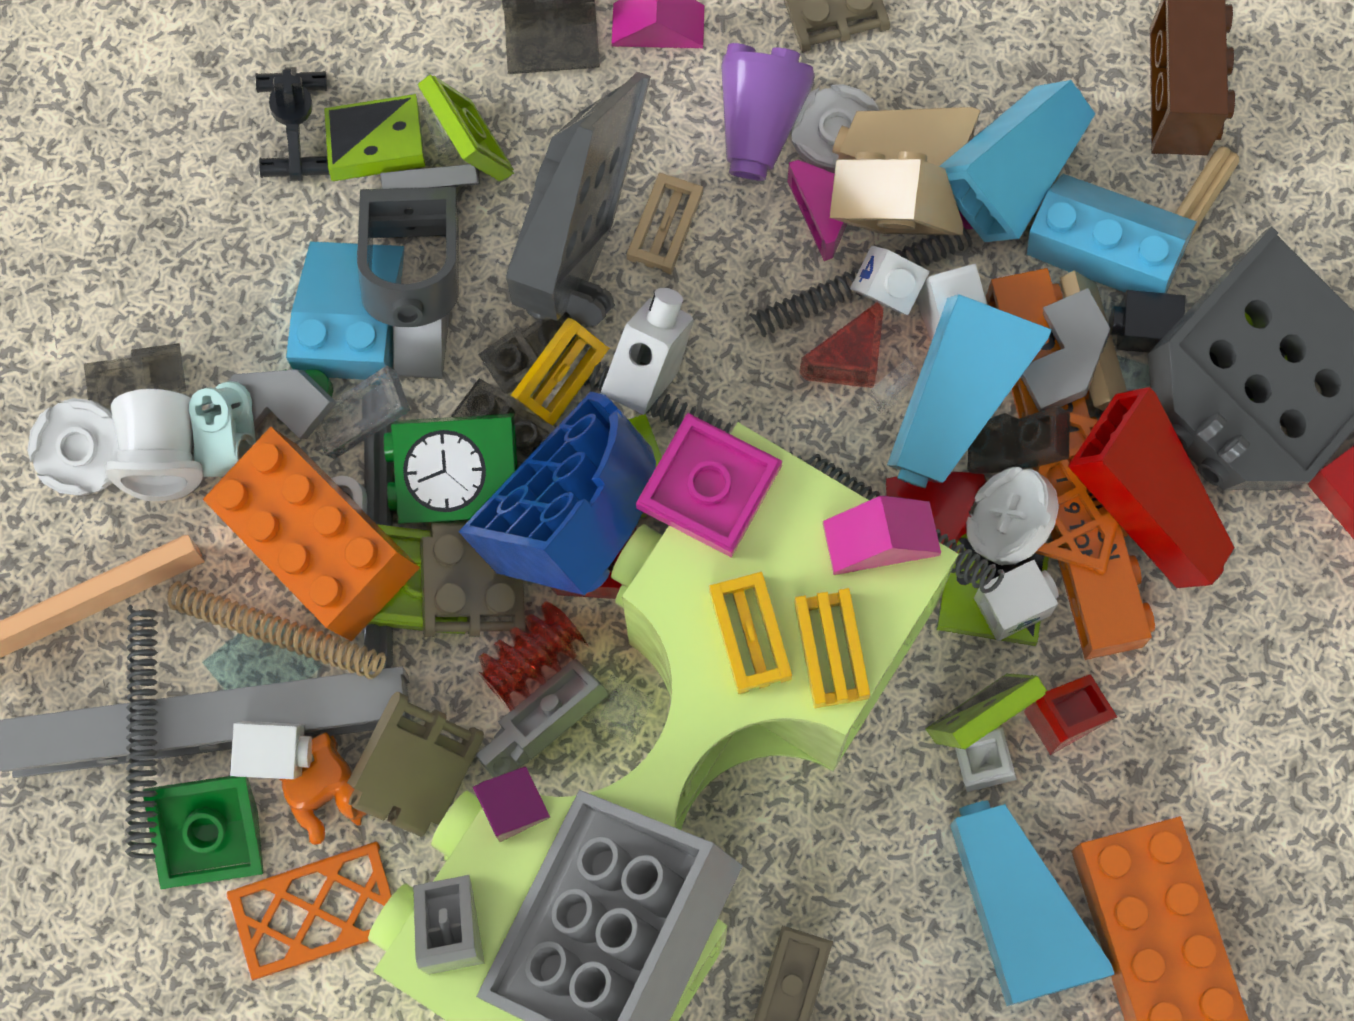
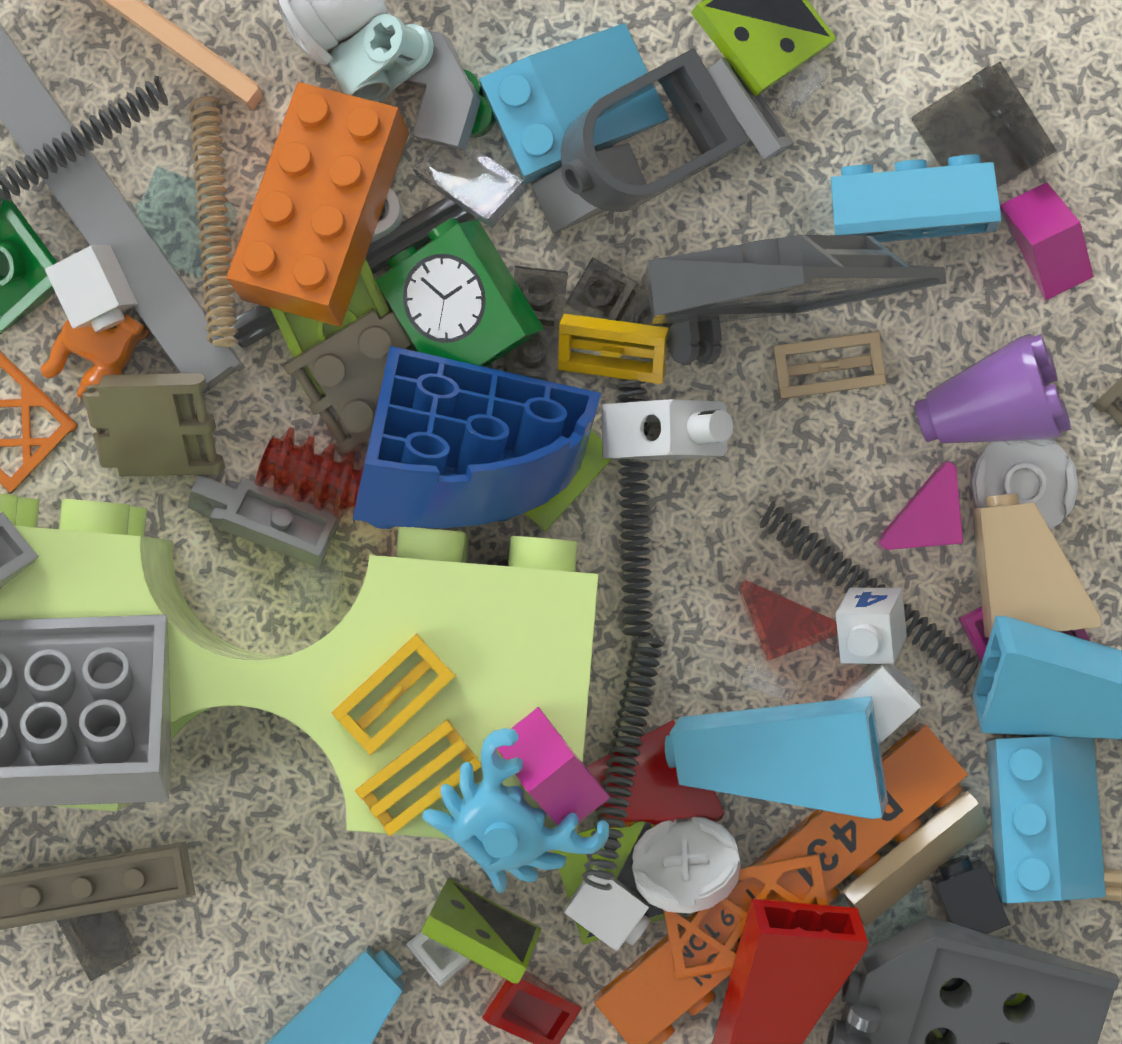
camera: 60 degrees right, 15 degrees up
lime tile [417,74,514,182] -> none
magenta slope [473,766,551,842] -> none
dark pink tile [636,413,783,558] -> none
tan slope [830,151,963,235] -> none
clear smoke slope [967,406,1070,474] -> none
light grey tile [1021,288,1110,415] -> none
none -> medium azure animal [423,728,609,893]
none -> medium azure slope [830,154,1001,242]

